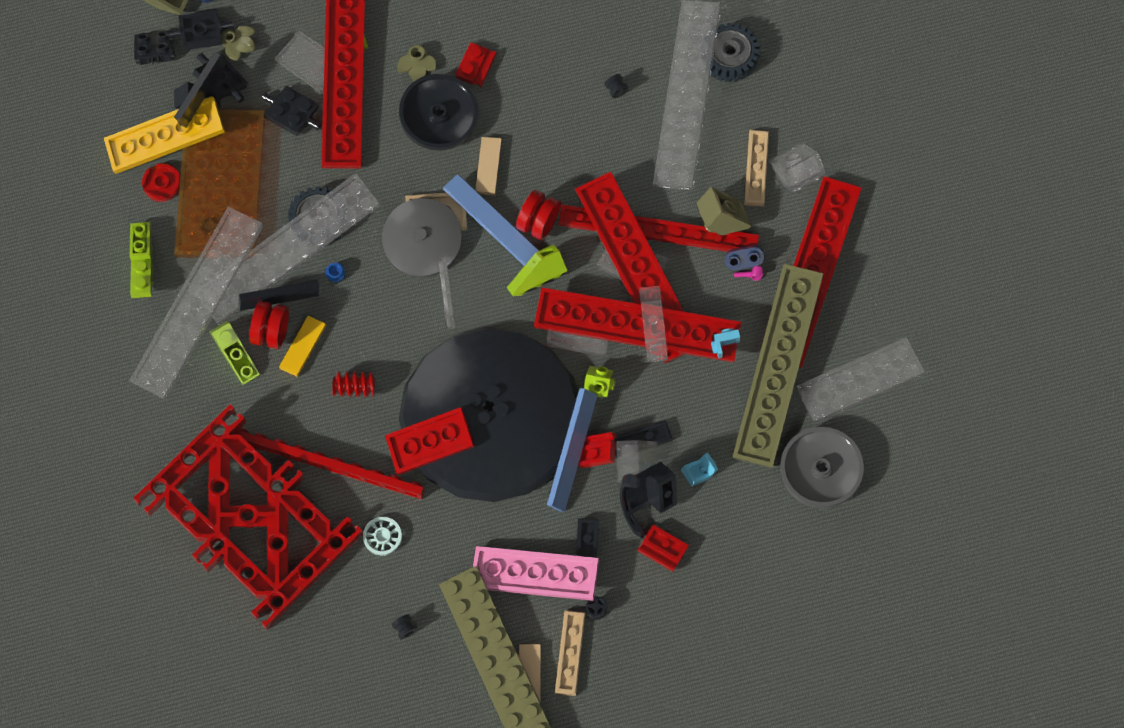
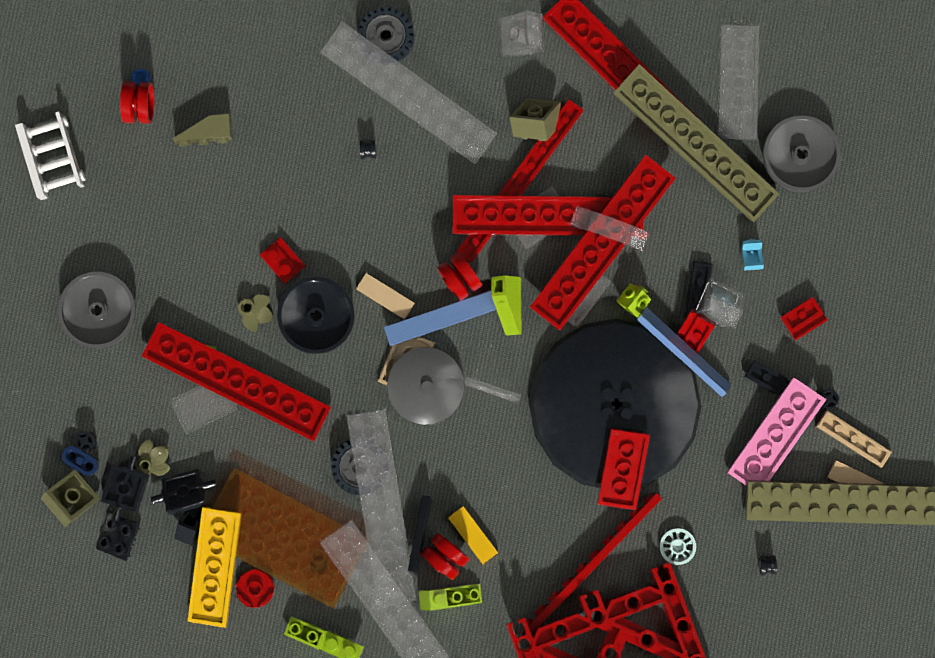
camera: 65 degrees left, 15 degrees up
tile [174,52,226,128] -> none
black plate [262,86,322,136] -> none
blue plate [325,263,345,282] -> none
red piece [332,371,375,398] -> none
black piece [620,461,677,538] -> none
medium azure bracket [711,328,740,359] -> none
dark blue plate [724,245,765,270] -> none
dark pink hand [734,266,763,281] -> none
tan tile [744,130,769,207] -> none

